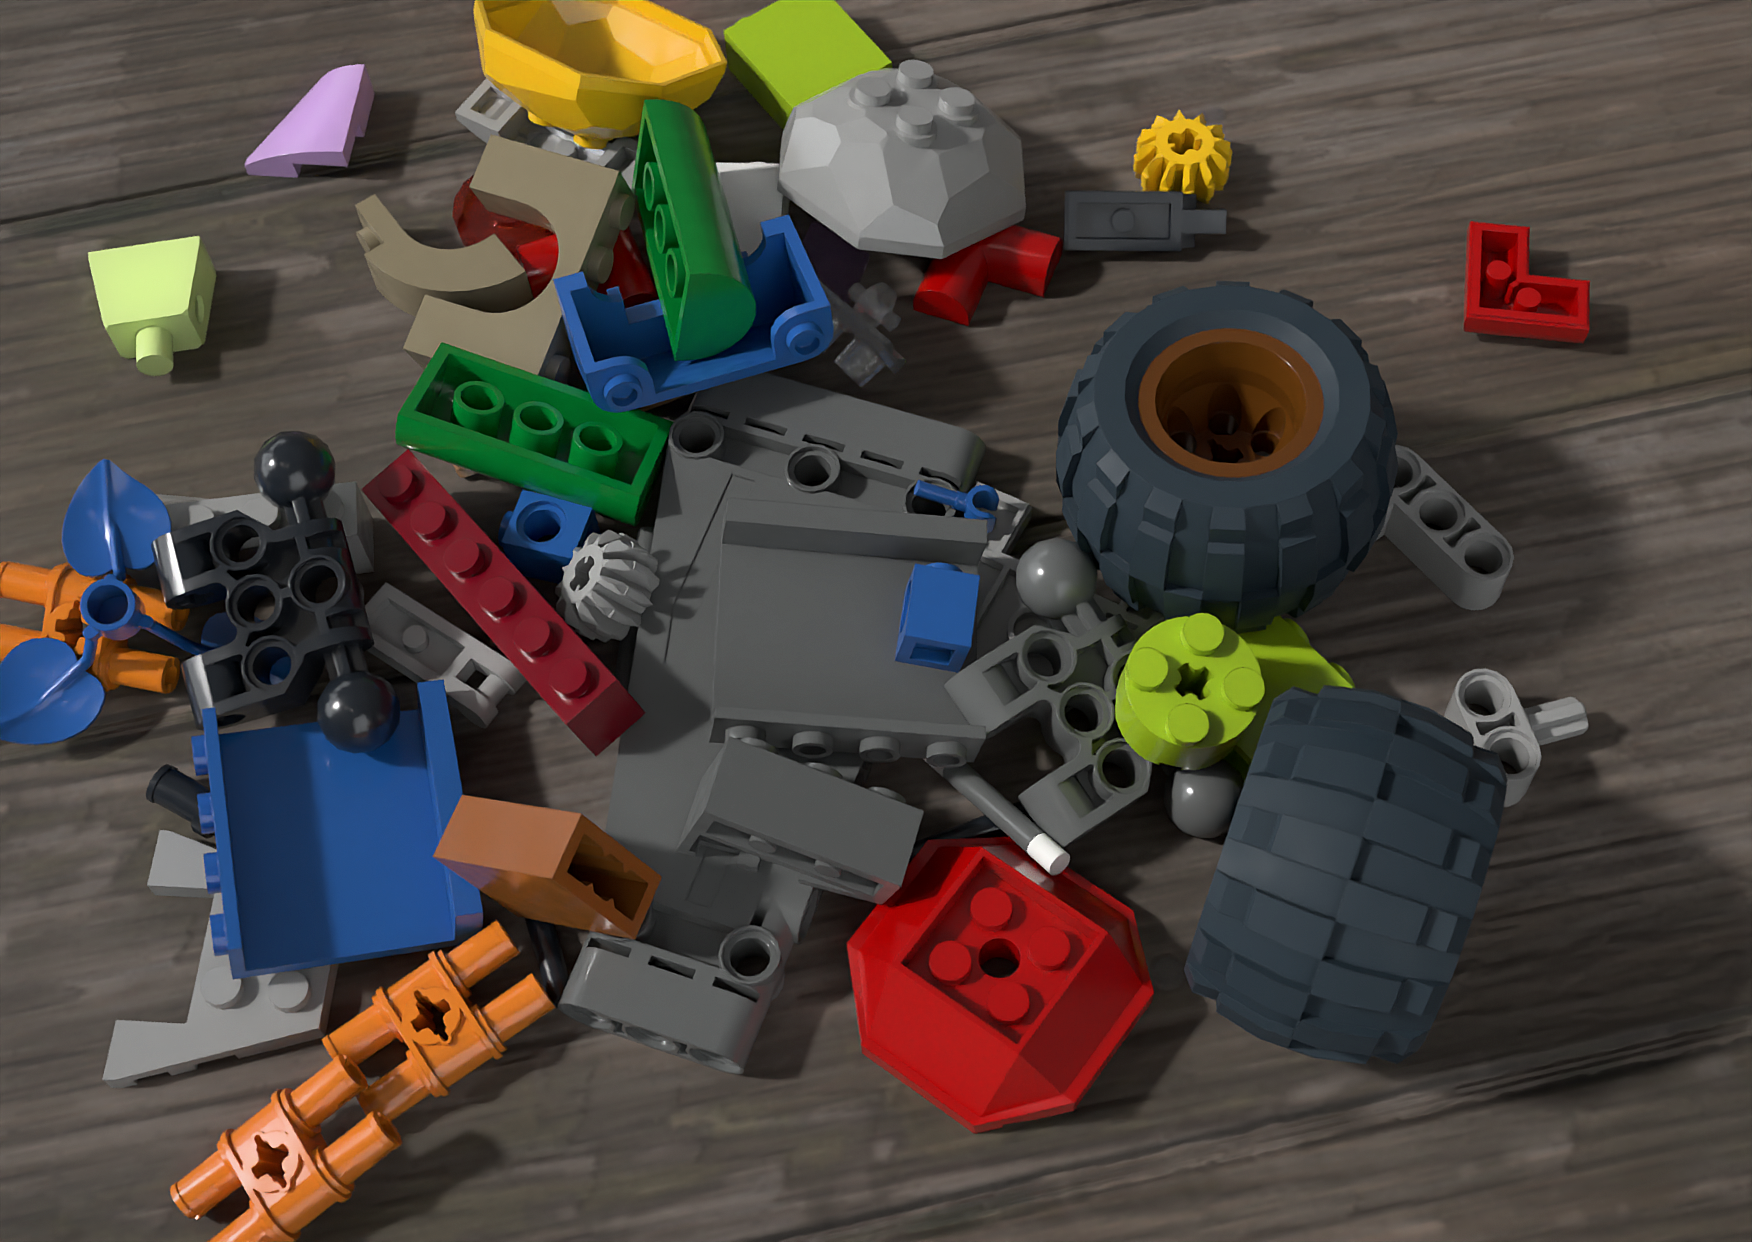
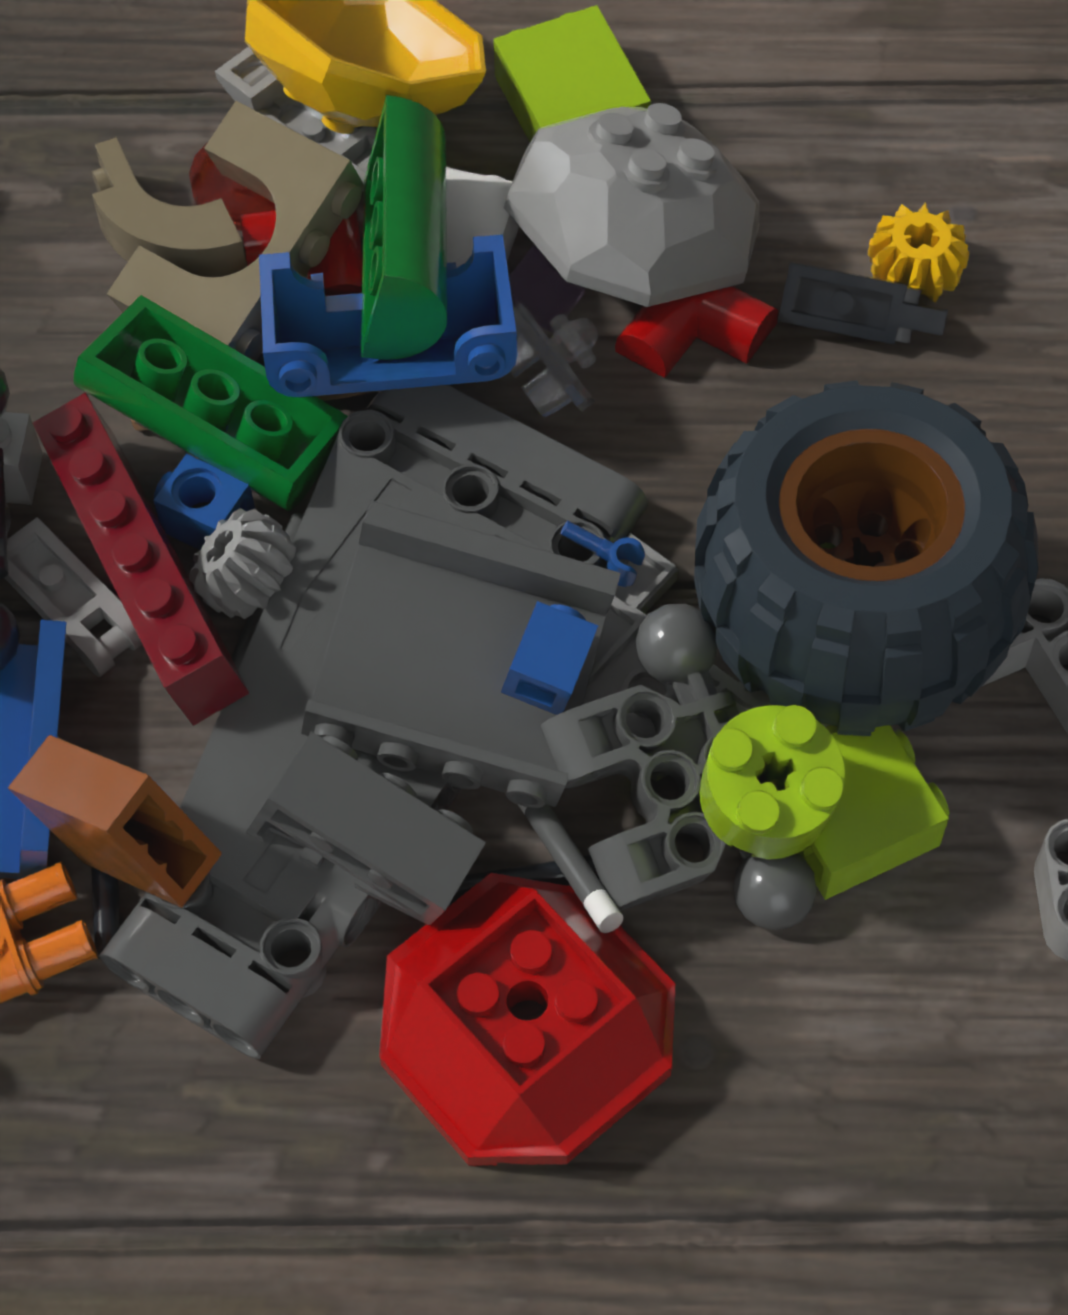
camera: 10 degrees right, 0 degrees up
lavender slope [245,64,375,178] -> none
black wheel [1184,685,1507,1064] -> none

